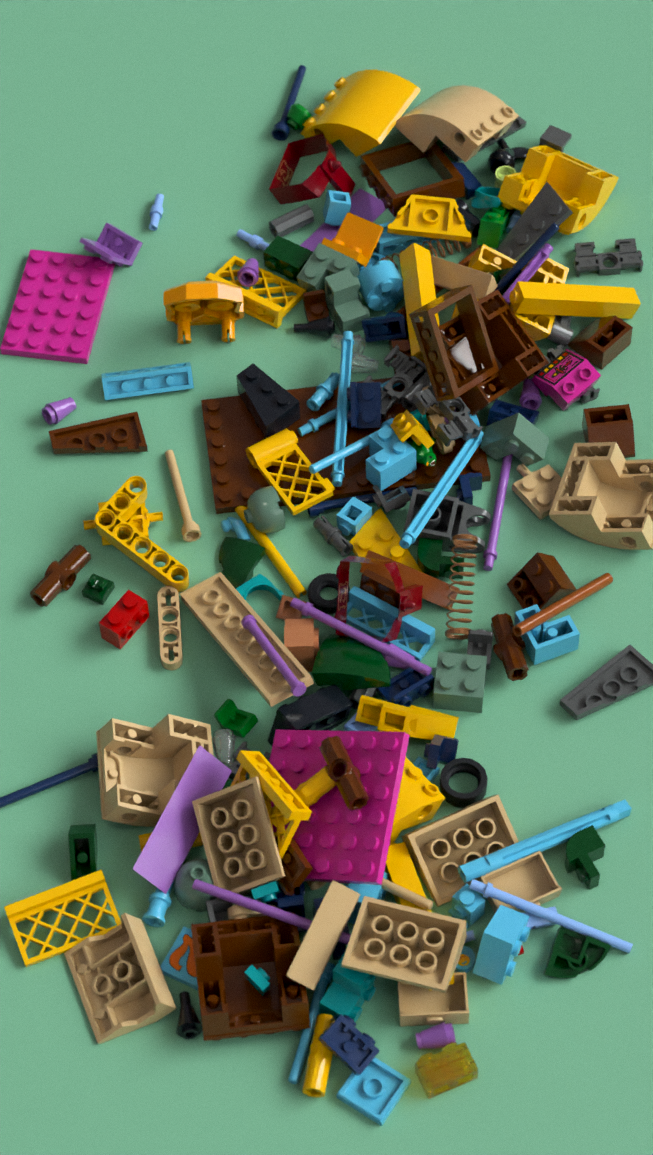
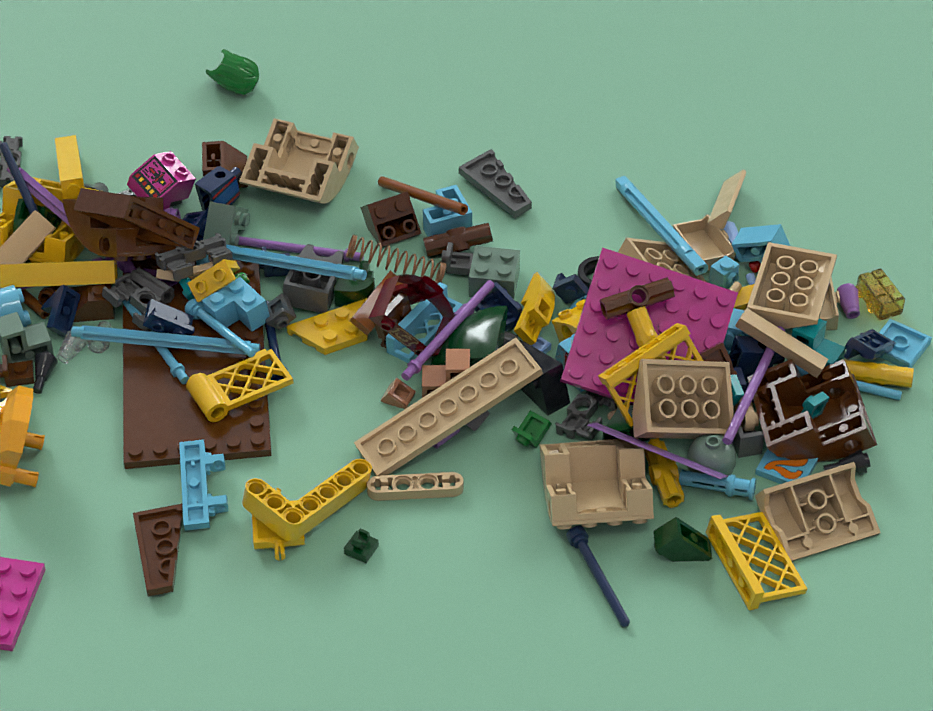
camera: 90 degrees left, 10 degrees down
reddish brown piece [30,545,91,607] -> none
medium lavender cone [42,397,76,425] -> none
red brick [99,590,150,650] -> none
medium azure fence [101,362,194,400] -> none
tan piece [165,450,201,542] -> none
clear cone [212,729,236,767] -> none
dark green brick [219,537,265,589] -> none
medium azure arm [221,517,251,541] -> none
yellow piece [235,506,307,598] -> none
black wedge [236,363,300,439] -> none
teal helmet [236,574,284,601] -> none
medium lavender bar [241,615,306,697] -> none
sand green cylinder [244,486,285,534] -> none
medium azure pin [306,372,339,411] -> none
black tyre [308,573,350,614] -> none
dark grey pin [313,516,353,556] -> none
medium azure brick [336,497,372,536] -> none
light blue bar [469,879,633,953] -> none
tan plate [512,463,562,520] -> none
dark green brick [543,926,611,979] -> none
dark green brick [565,825,605,890] -> none
reddish brown slope [568,315,633,370] -> none
none -> medium azure hinge [179,440,228,531]
none -> dark blue torso [195,166,242,212]
none -> tan slope [708,170,747,230]

